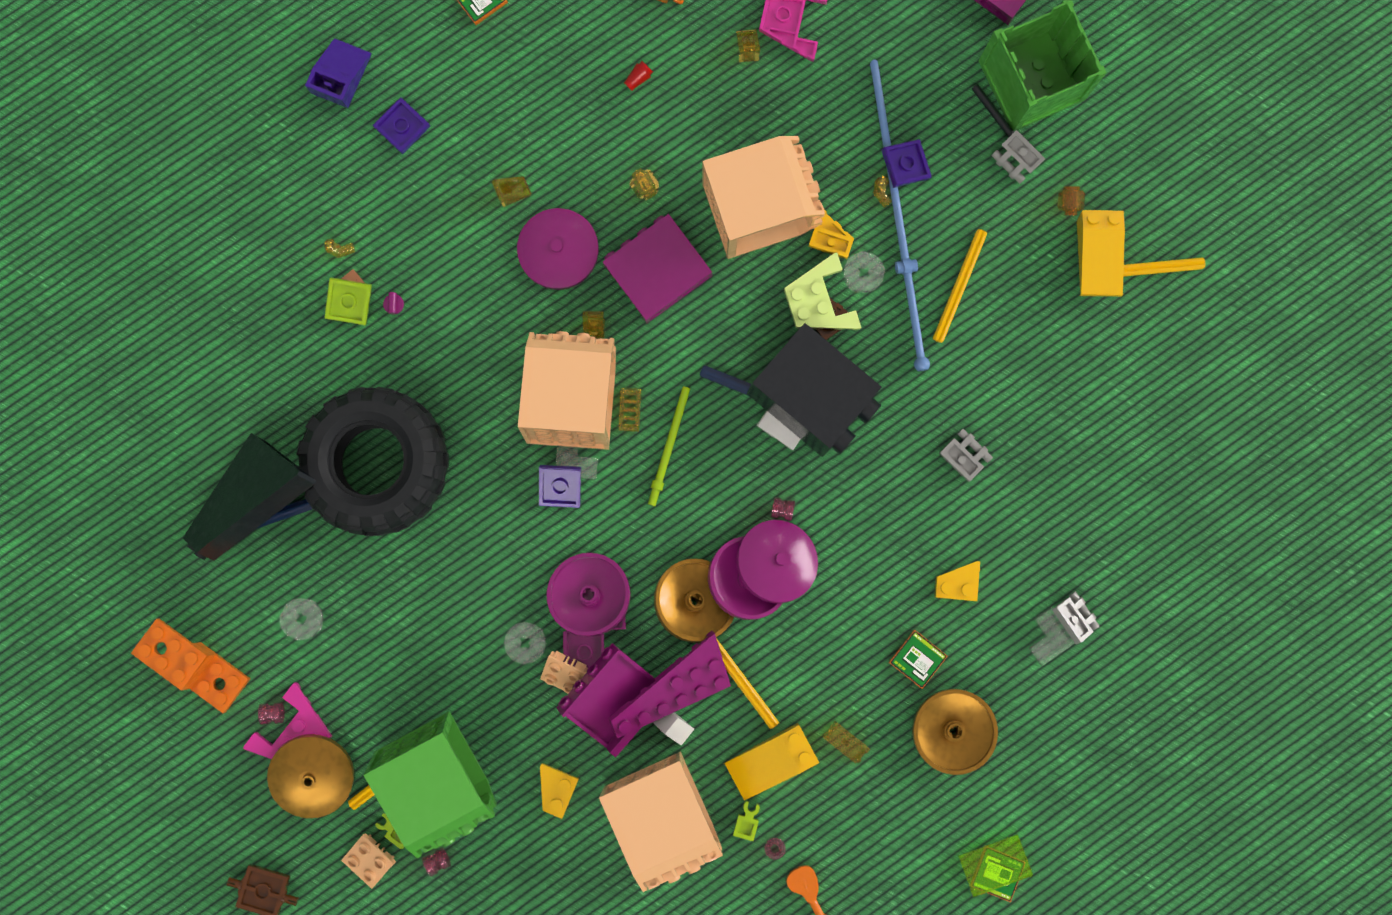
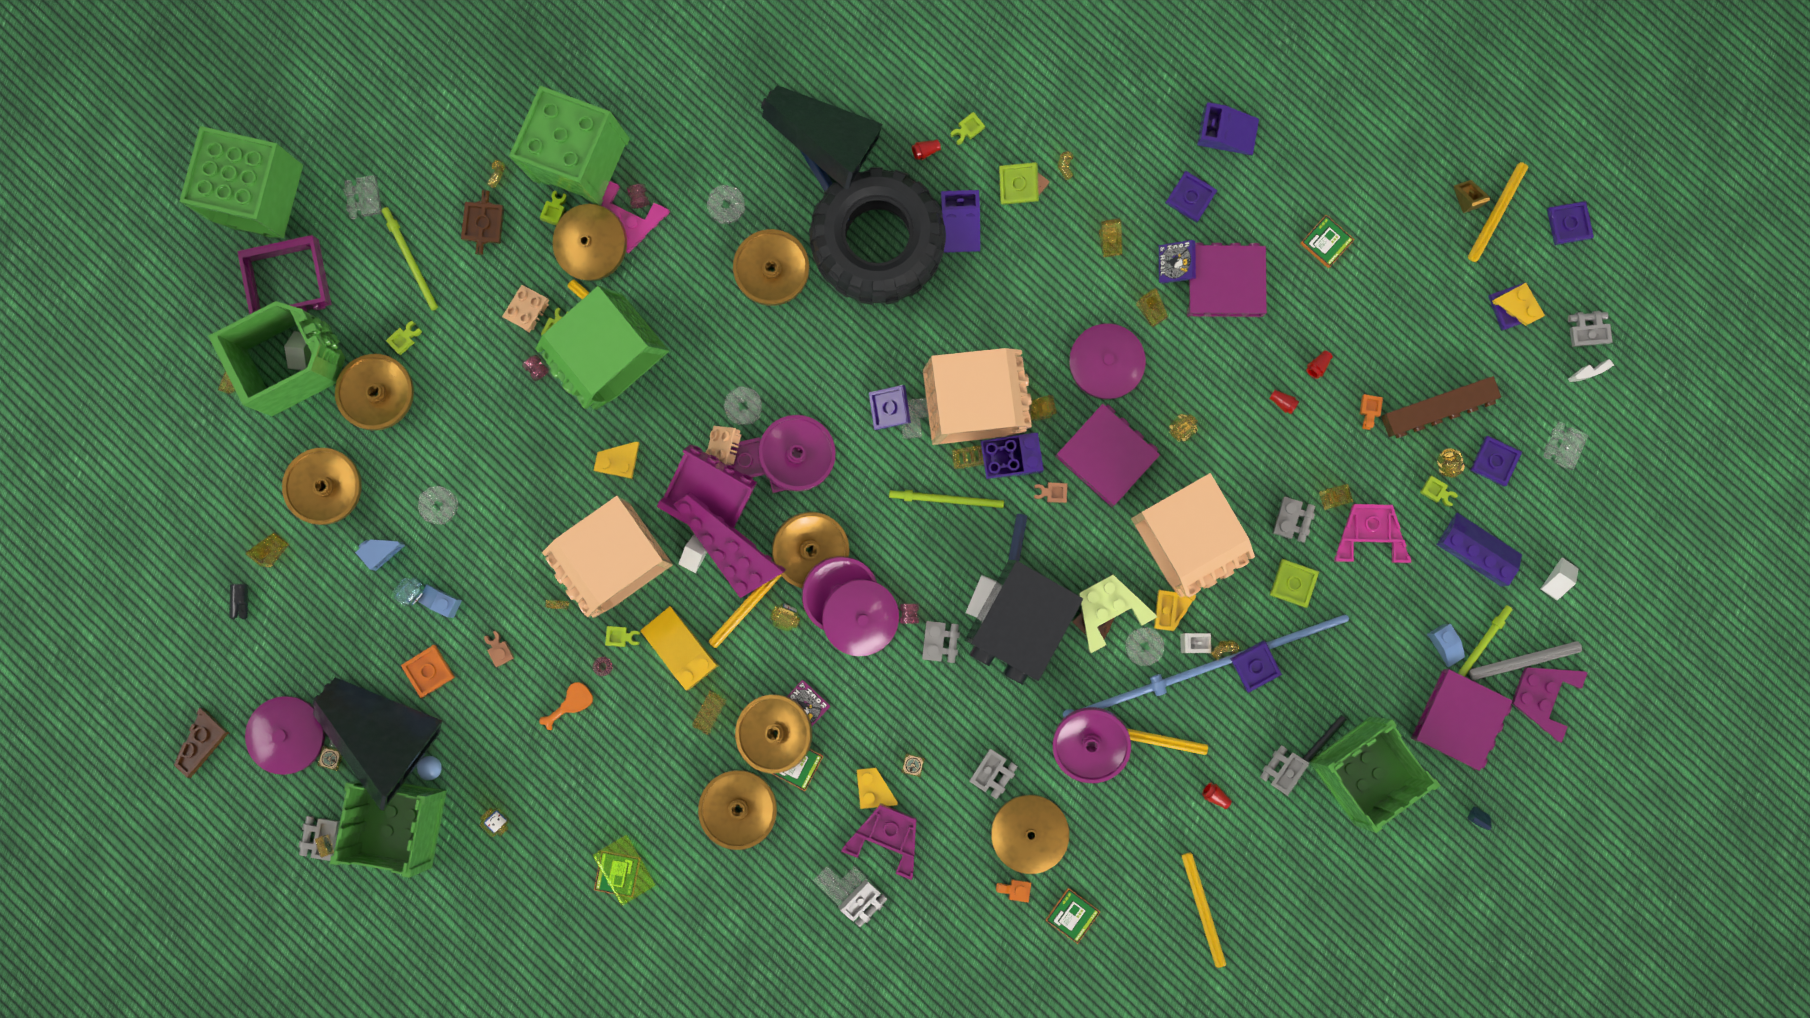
camera: 75 degrees right, 0 degrees up
orange bracket [131,619,250,713] -> none
magenta plate [383,292,404,315] -> none
clear orange head [1058,186,1085,215] -> none
yellow slope [1077,210,1125,297] -> none
none -> clear yellow arm [487,160,505,188]
none -> bright green container [509,86,630,206]
none -> lime plate [540,190,567,225]
none -> clear yellow tile [545,600,569,609]
none -> pearl gold dish [733,229,809,306]
none -> pearl gold dish [735,695,812,773]
none -> clear yellow head [770,603,800,631]
none -> tile [787,680,830,726]
none -> magenta wing [841,803,917,880]
none -> tile [901,753,925,777]
none -> red cone [912,139,941,160]
none -> light grey plate [922,621,960,663]
none -> dark purple slope [940,190,980,253]
none -> lime plate [950,112,985,145]
none -> dark purple slope [981,432,1043,479]
none -> pearl gold dish [991,795,1069,874]
none -> orange plate [996,879,1031,903]
none -> nougat plate [1034,482,1067,503]
none -> tile [1045,888,1100,944]
none -> magenta dish [1053,707,1131,783]
none -> clear yellow slope [1099,218,1122,257]
none -> tile [1159,240,1196,284]
none -> white slope [1180,633,1211,653]
none -> magenta panel [1187,242,1267,317]
none -> red cone [1202,783,1232,809]
none -> lime tile [1270,559,1319,608]
none -> light grey plate [1272,497,1315,543]
none -> red cone [1306,350,1333,379]

